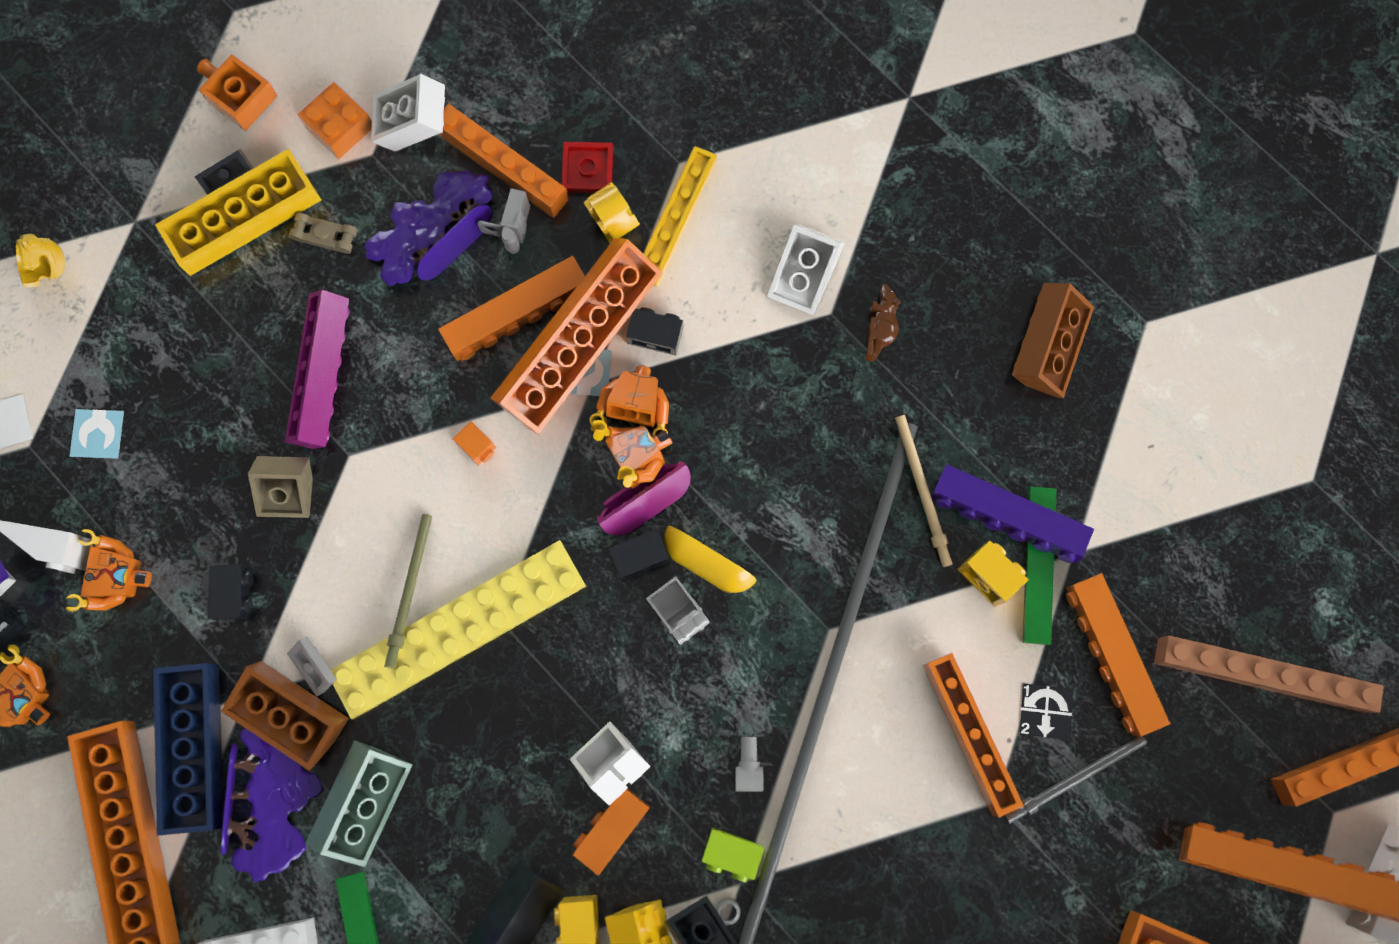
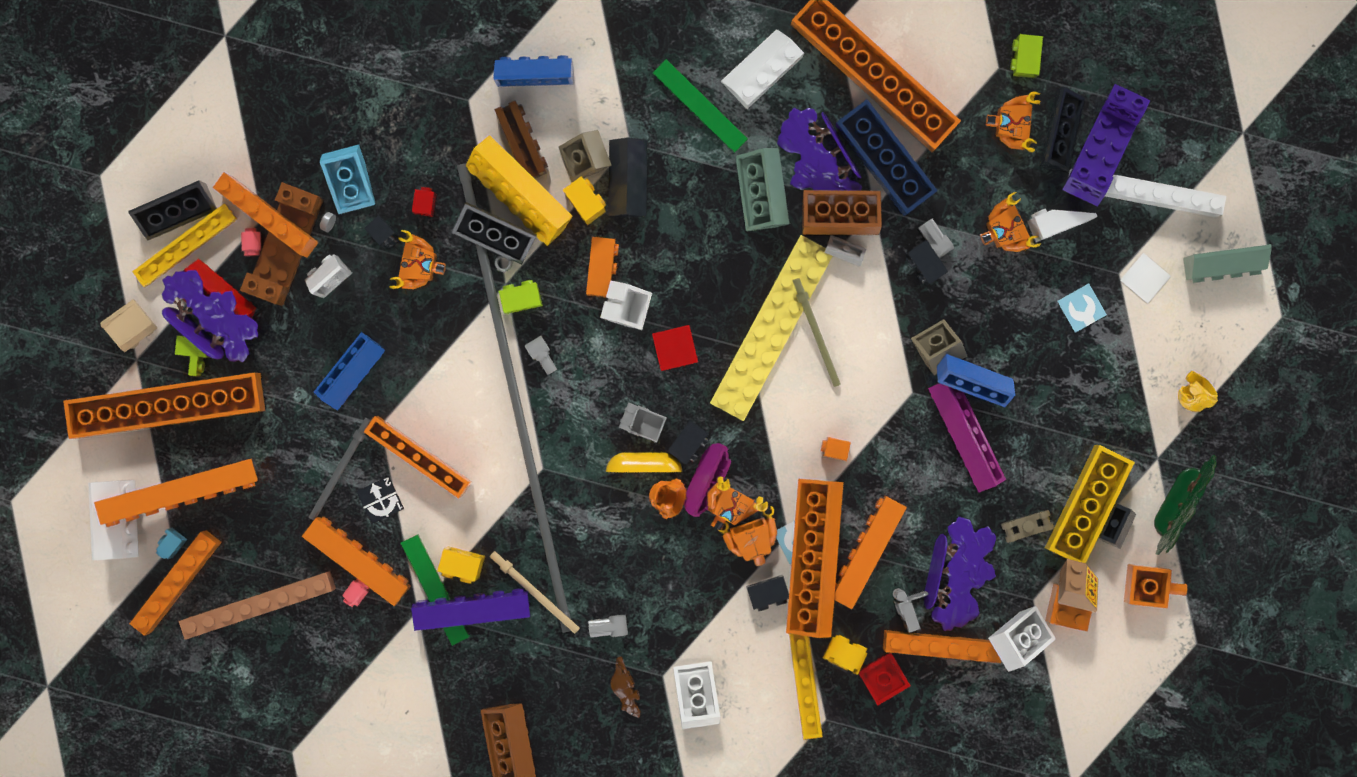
camera: 155 degrees right, 10 degrees up
none -> medium azure brick [156,528,187,559]
none -> blue brick [314,332,385,410]
none -> coral brick [342,579,369,607]
none -> light grey piece [588,615,628,637]
none -> orange helmet [649,478,687,519]
none -> red tile [652,325,698,371]
none -> light grey piece [918,219,954,258]
none -> blue brick [937,354,1015,407]
none -> medium nougat slope [1058,559,1098,613]
none -> dark green plant [1154,455,1217,555]

